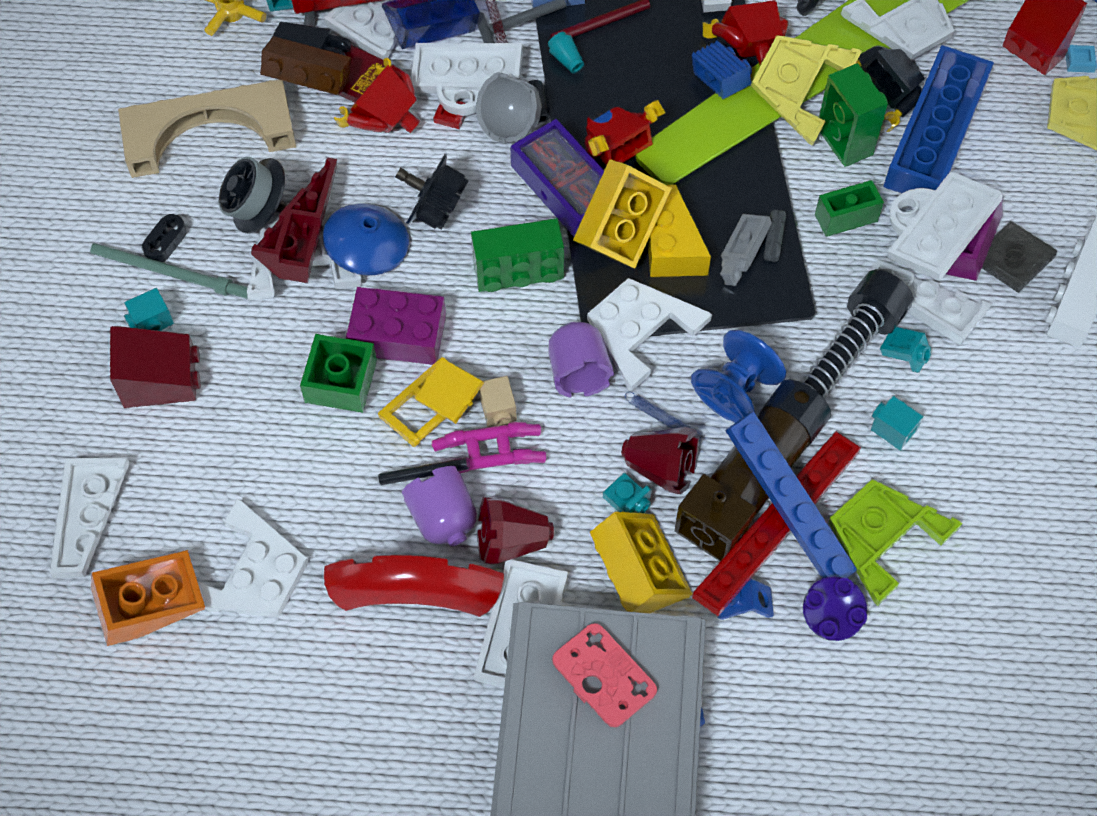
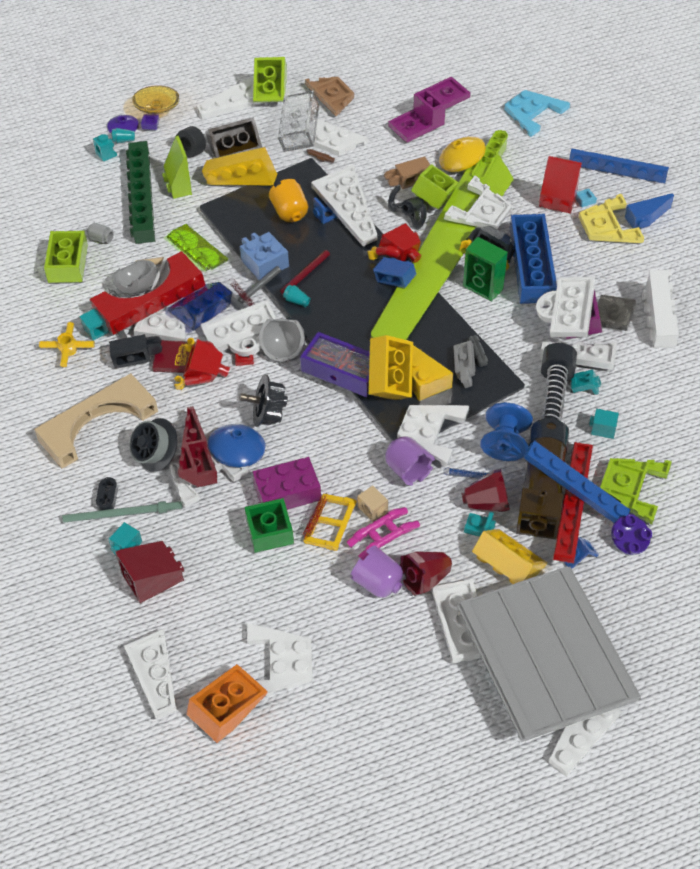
camera: 25 degrees left, 10 degrees down
reddish brown brick [260,36,351,95] -> none
red brick [324,555,504,617] -> none
black bar [378,457,470,486] -> none
yellow piece [414,358,484,424] -> none
green brick [471,218,564,292] -> none
coral axle [552,623,657,727] -> none
red torso [585,100,665,166] -> none
light yellow wing [750,35,862,146] -> none
green brick [815,180,884,237] -> none
none -> red piece [303,493,328,540]

